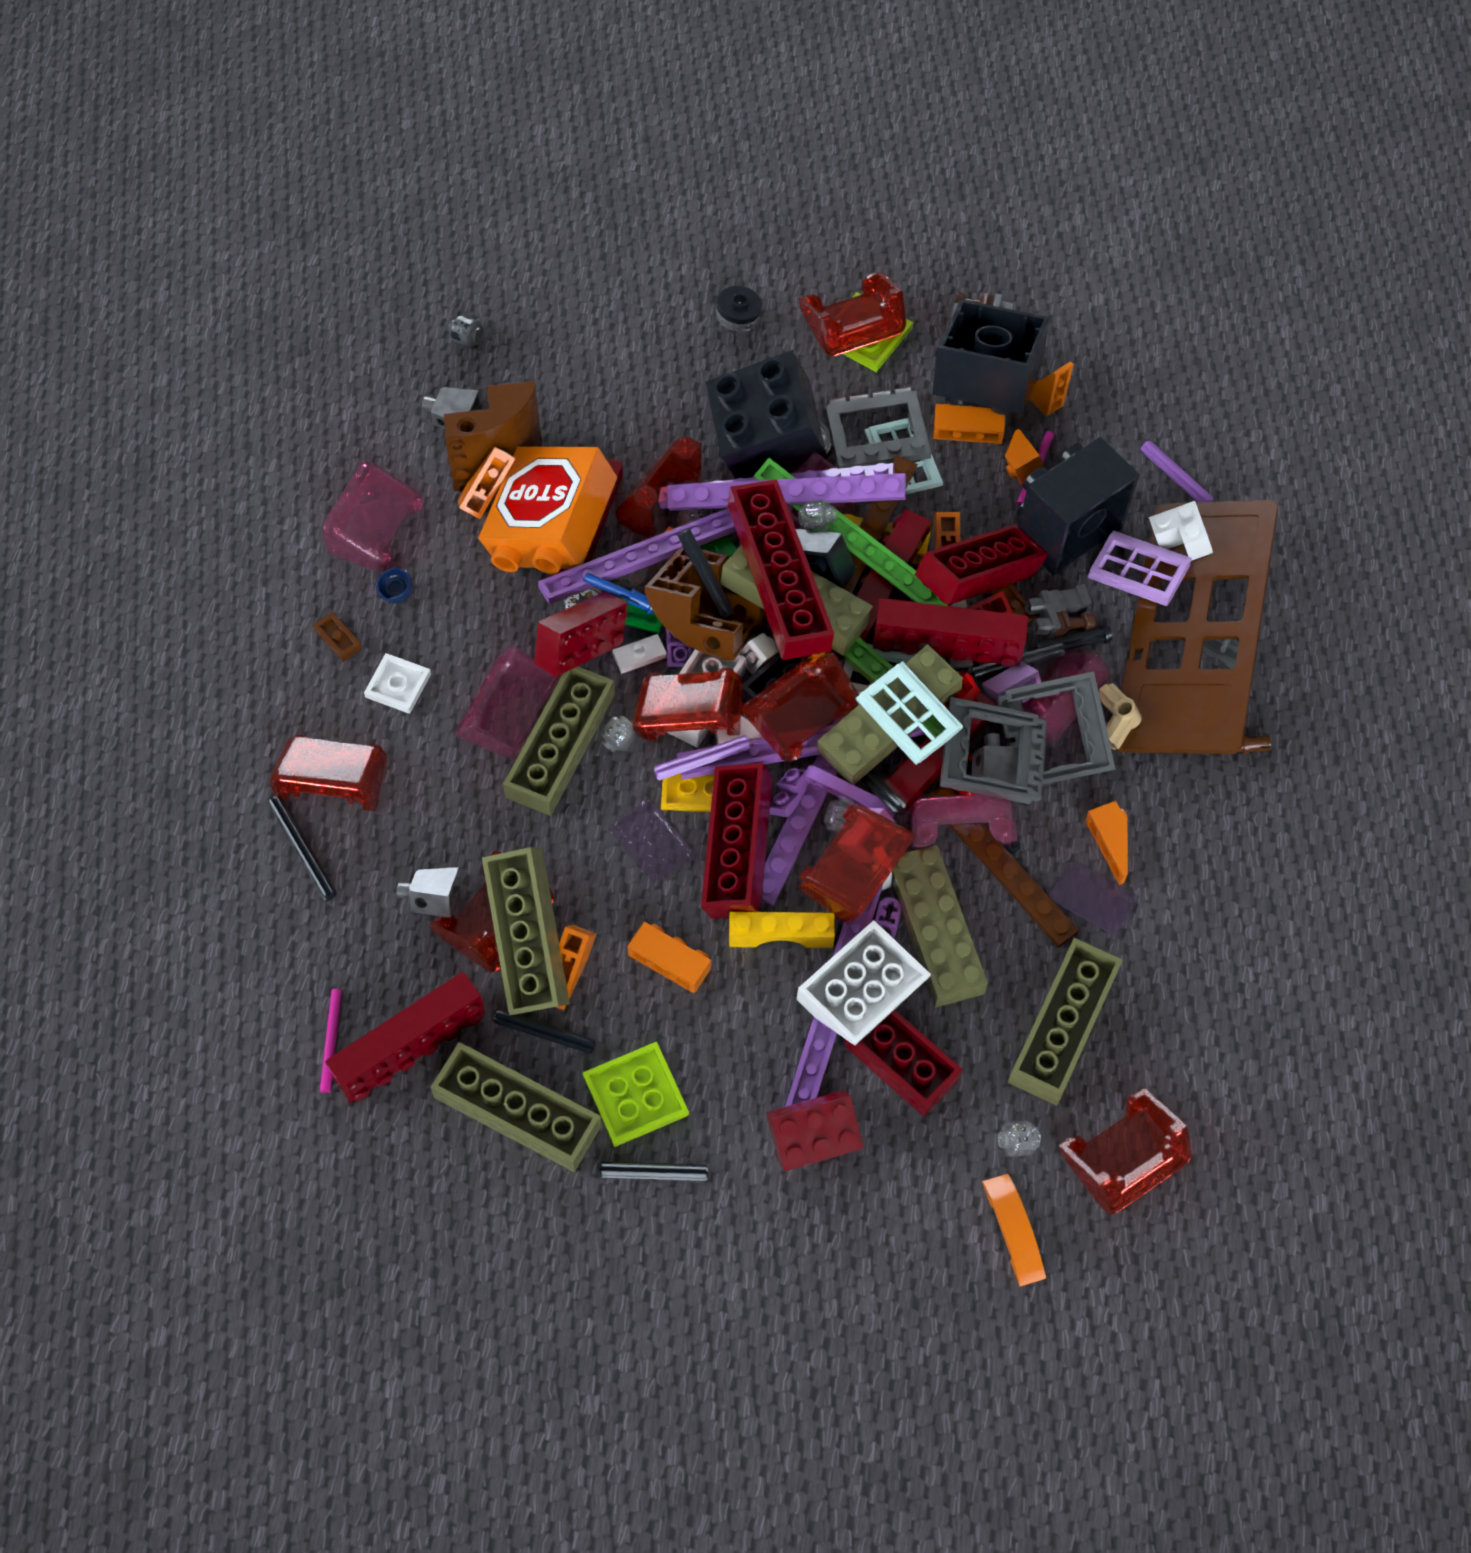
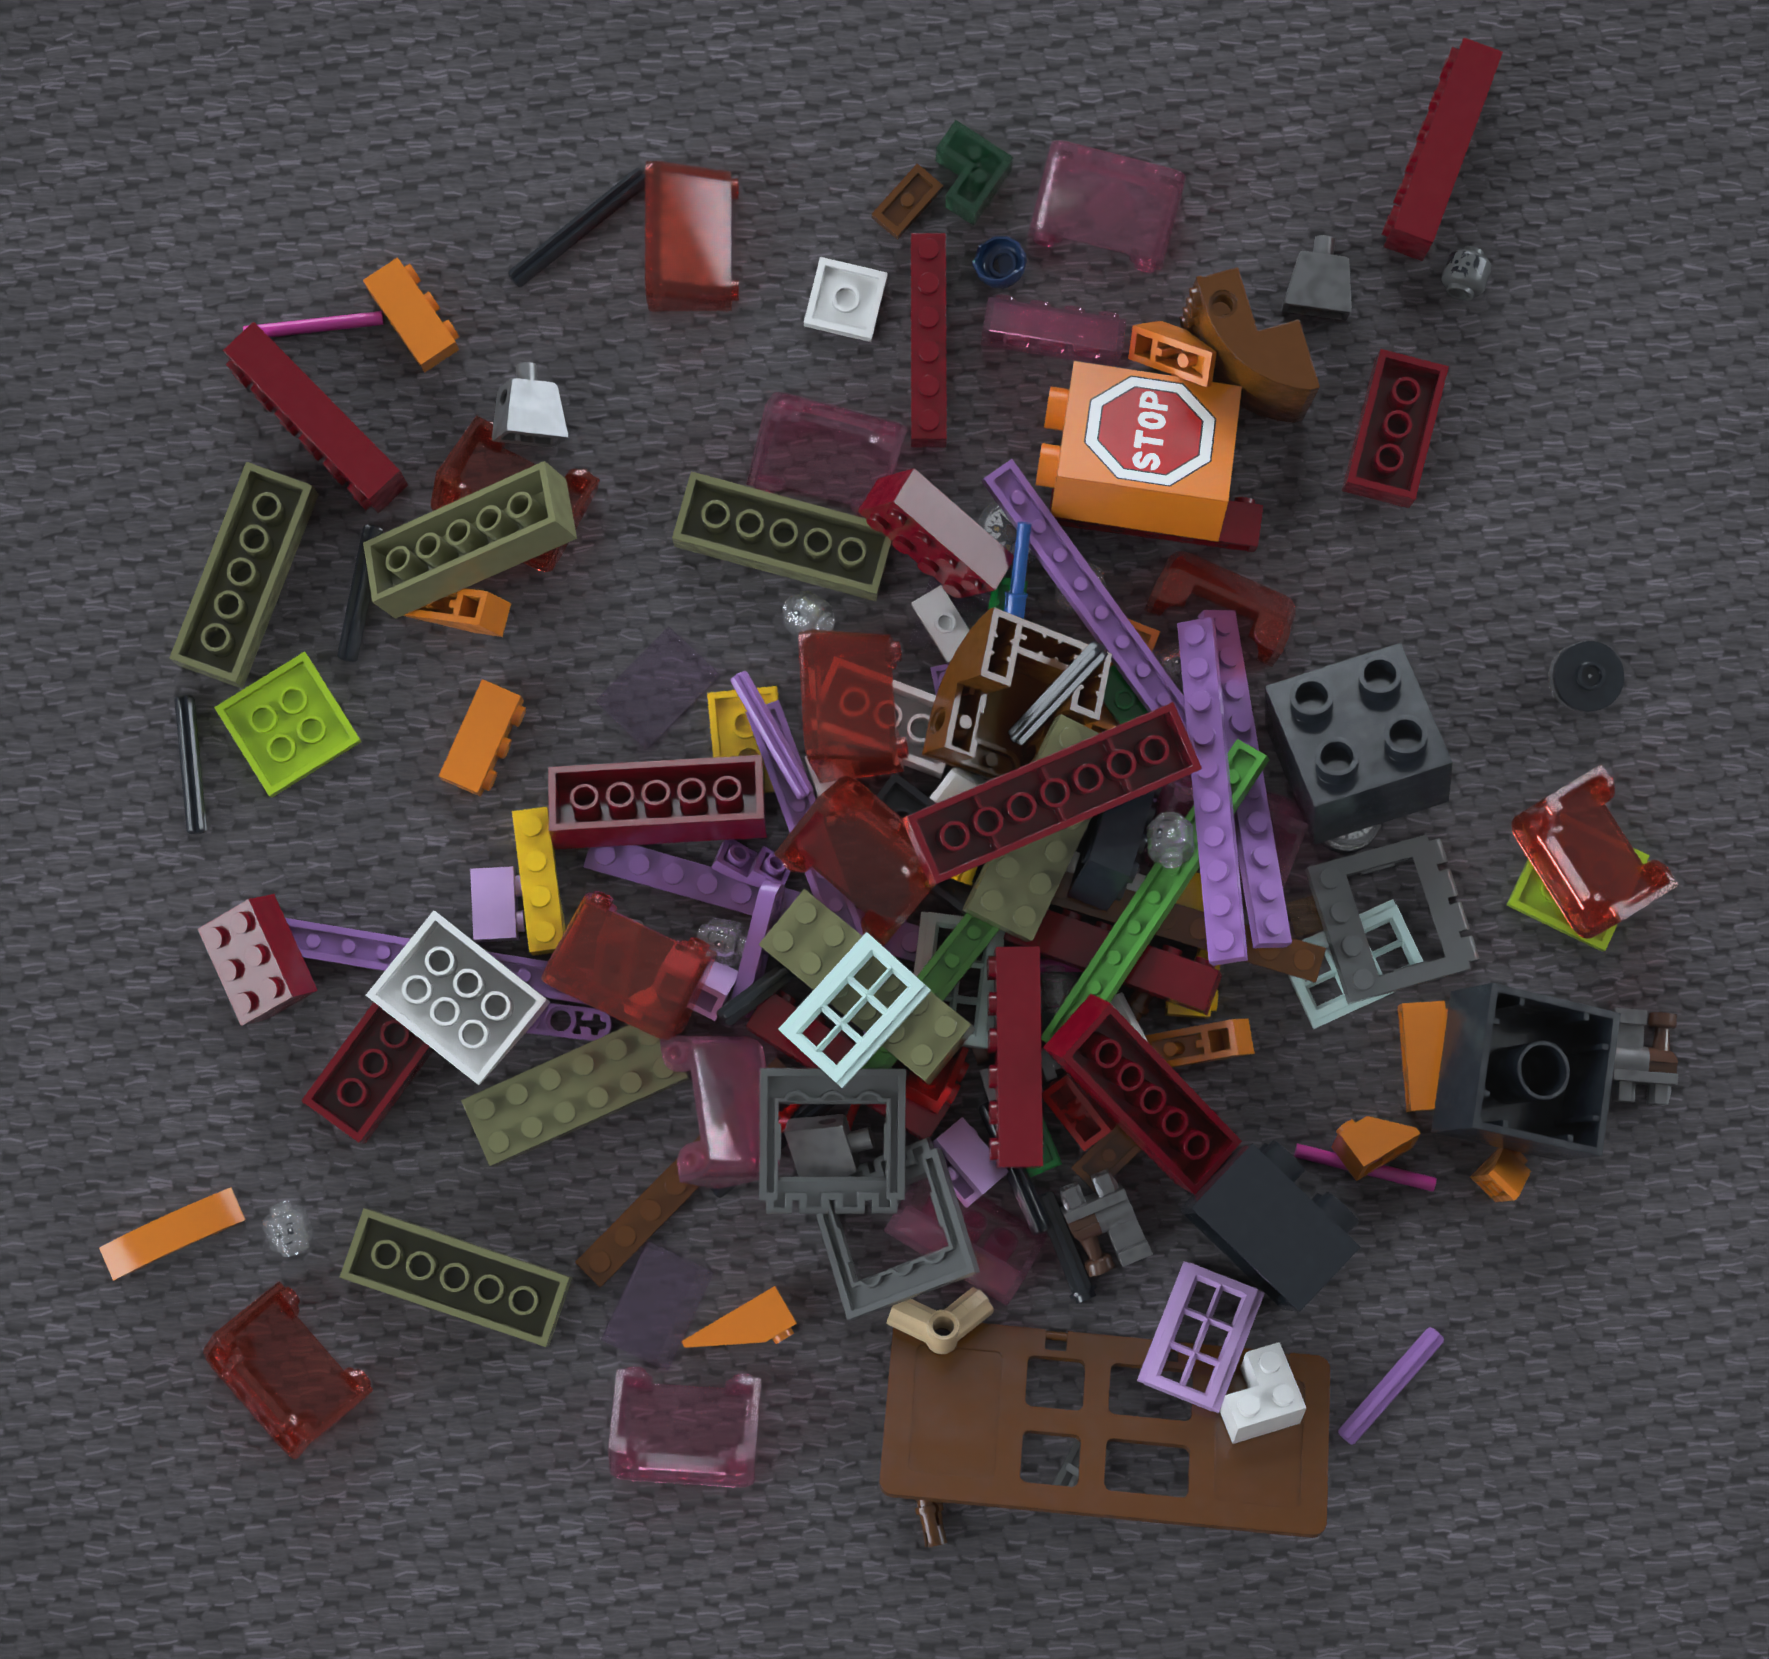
camera: 80 degrees right, 20 degrees up
none -> orange brick [363,257,460,373]
none -> lavender brick [470,866,525,943]
none -> clear pink windscreen [608,1367,761,1487]
none -> dark red brick [910,233,947,448]
none -> clear green brick [935,120,1014,226]
none -> clear pink slope [981,294,1126,368]
none -> dark red brick [1341,349,1449,508]
none -> dark red brick [1381,38,1503,261]

